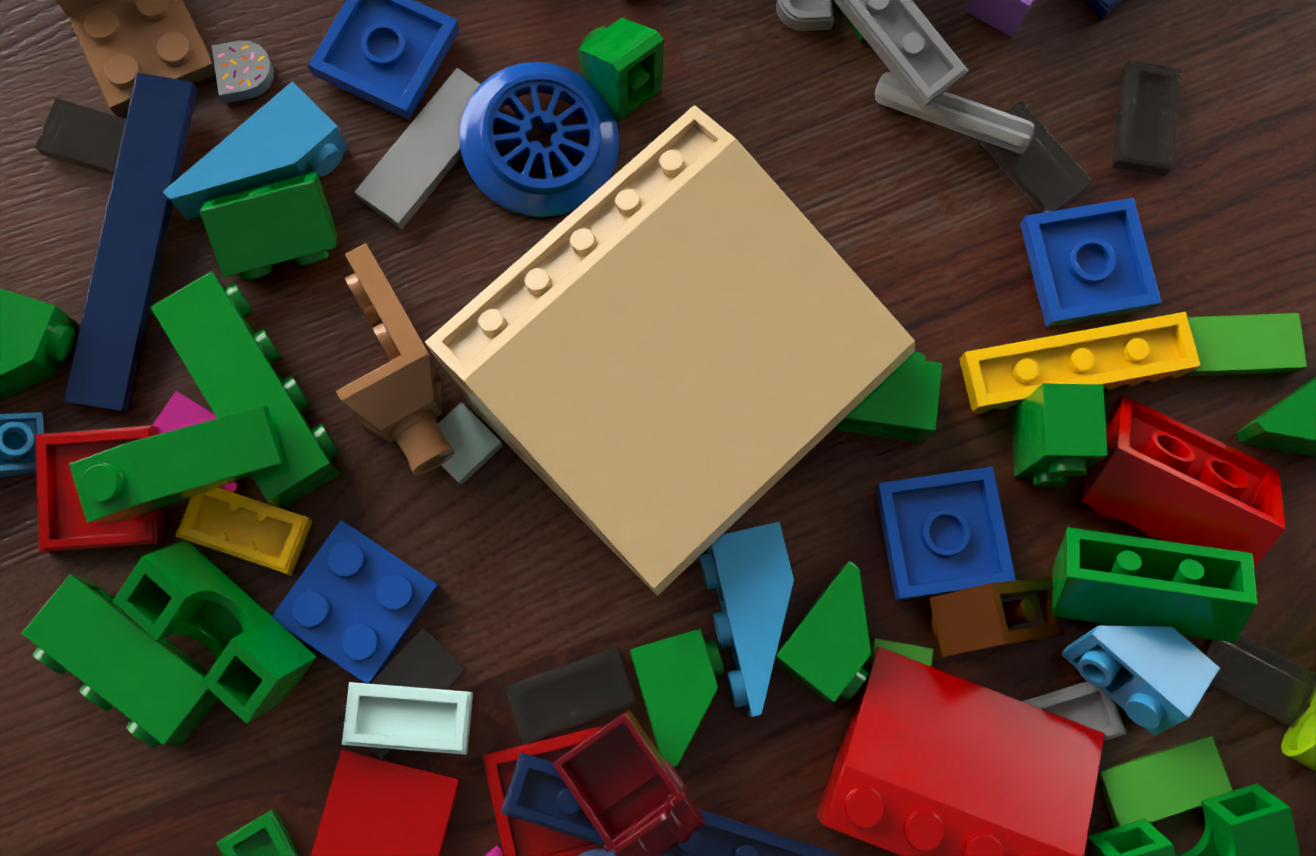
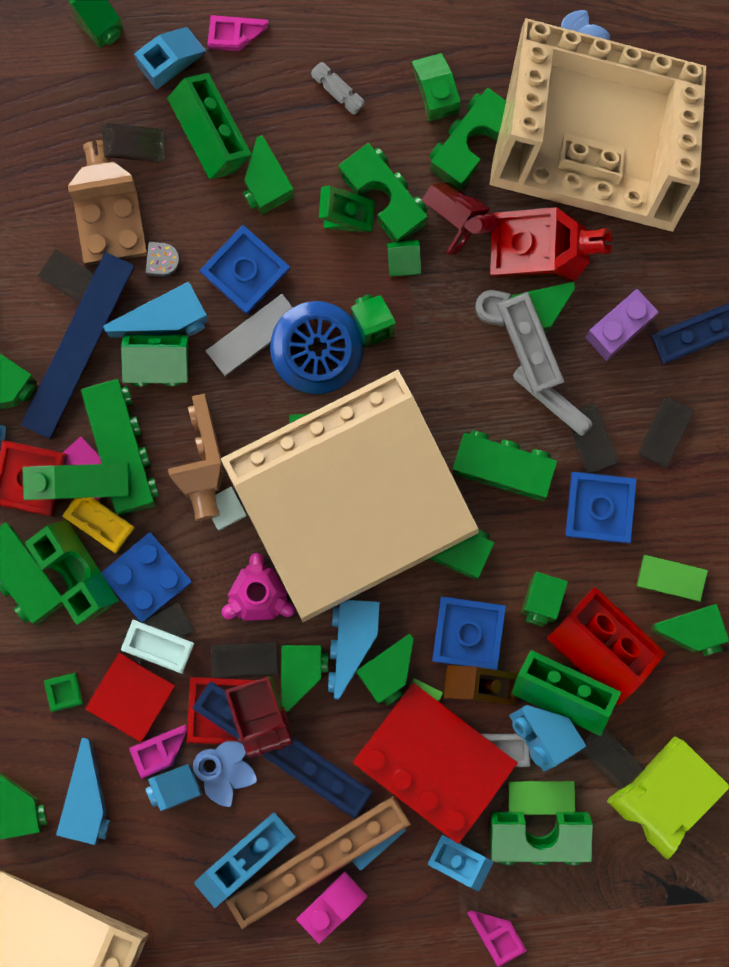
camera: 20 degrees right, 5 degrees up
yellow gear [959,312,1201,414] -> none
none -> dark pink rock [221,553,295,621]
none -> green brick [451,430,557,502]

